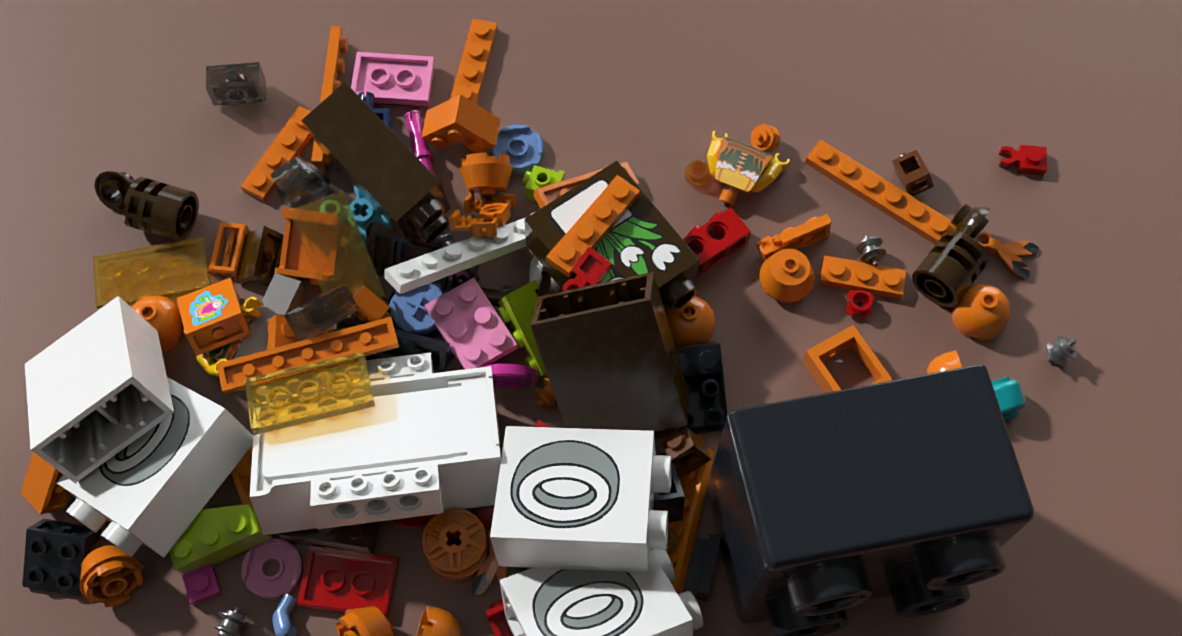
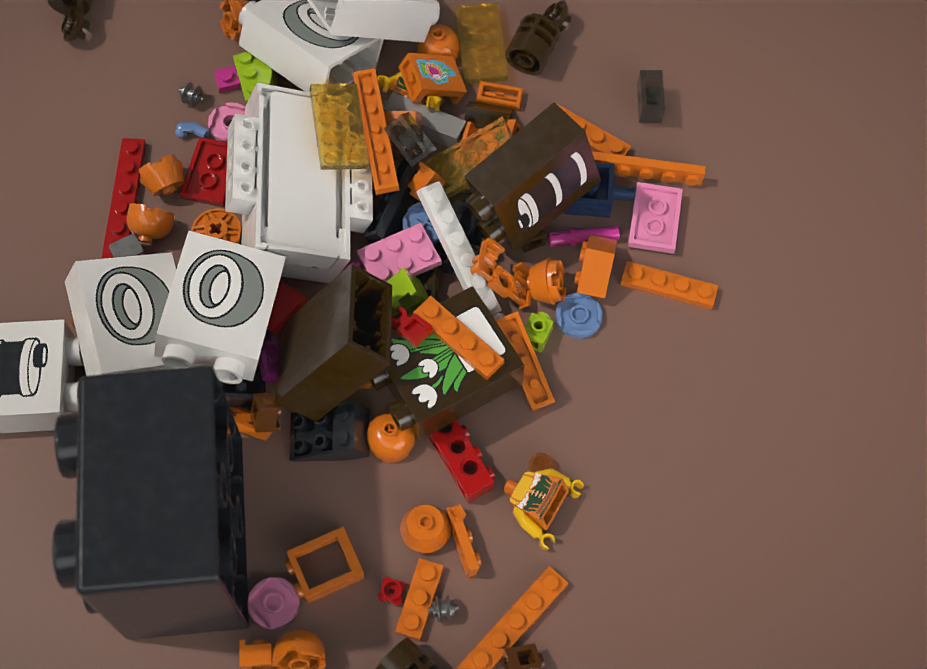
camera: 95 degrees right, 0 degrees up
orange wheel [751,124,780,152] -> none

